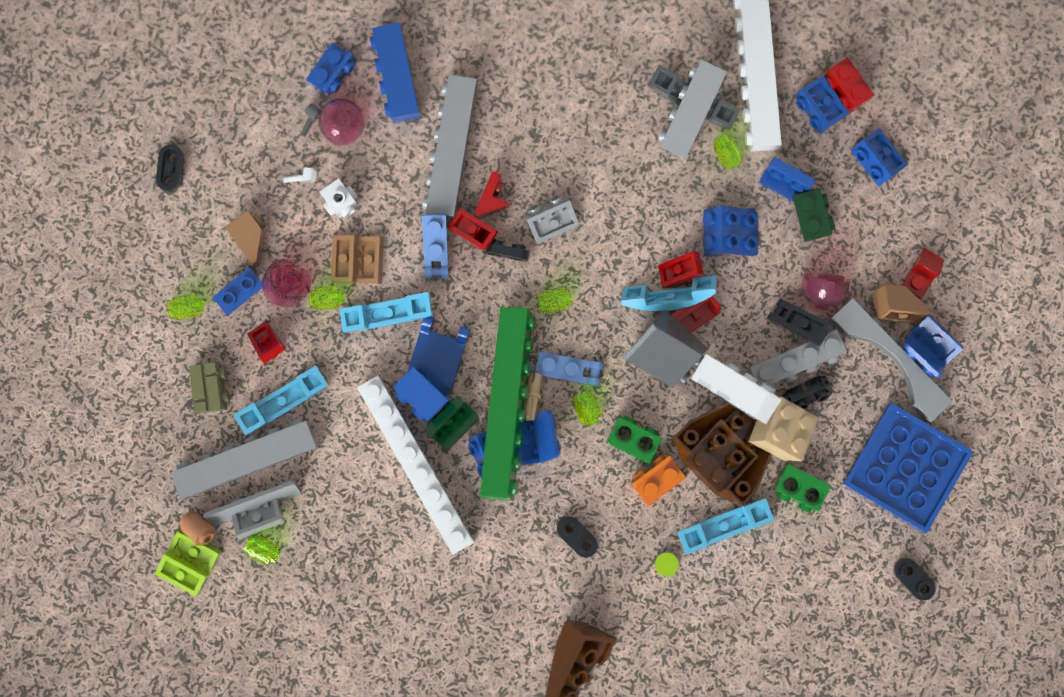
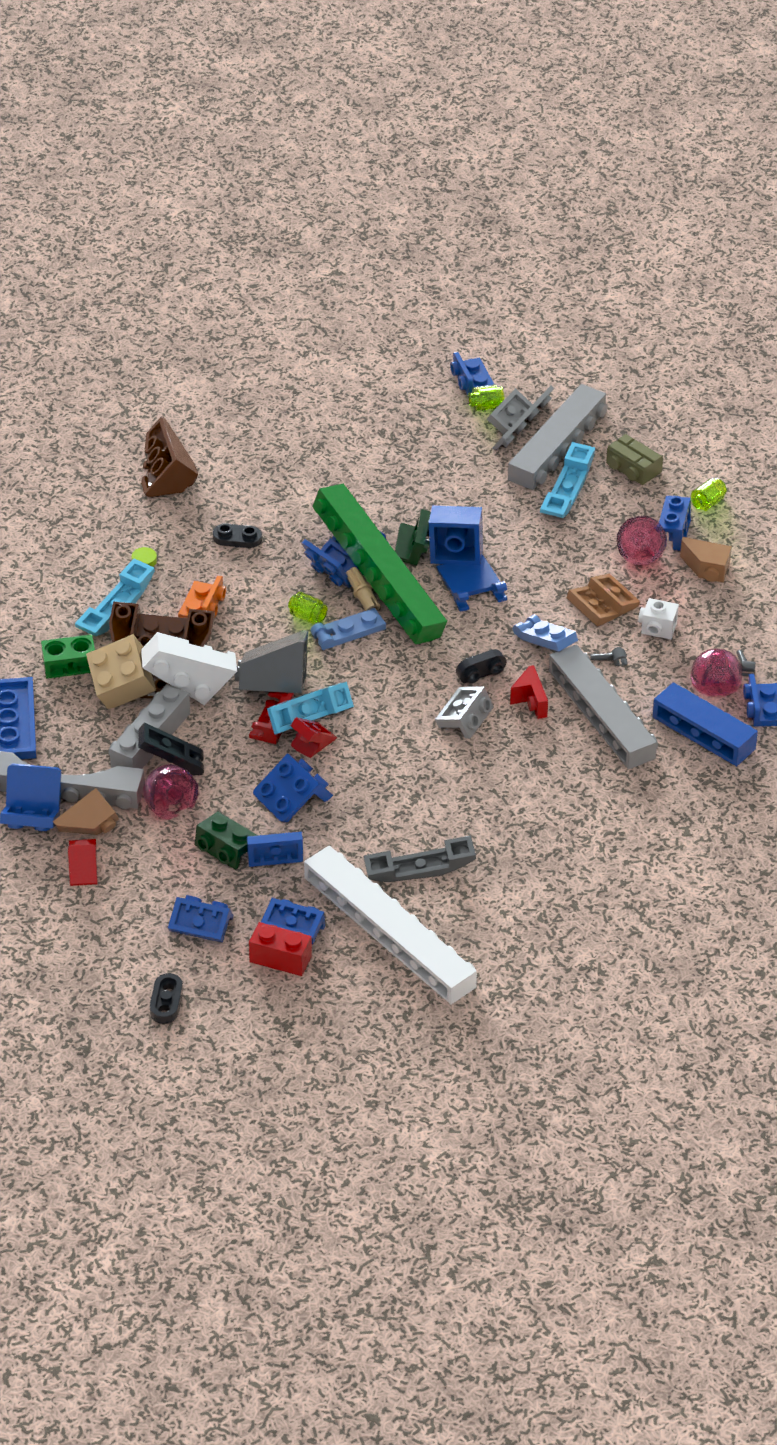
camera: 145 degrees right, 40 degrees down
lime slope [155,528,222,597] -> none
nougat brick [179,511,215,546] -> none
red slope [247,320,286,364] -> none
white hand [283,168,317,183] -> none
clear neon green brick [309,286,344,311] -> none
medium azure slope [340,292,433,332] -> none
white brick [357,376,474,555] -> none
red slope [447,208,498,251] -> none
clear neon green brick [537,287,572,314] -> none
green brick [606,415,662,464] -> none
light grey brick [658,60,727,159] -> none
clear neon green brick [712,133,743,170] -> none
black hinge [782,375,833,410] -> none
none -> black plate [150,973,183,1024]
none -> blue bracket [450,352,495,397]
none -> dark grey hand [590,647,628,666]

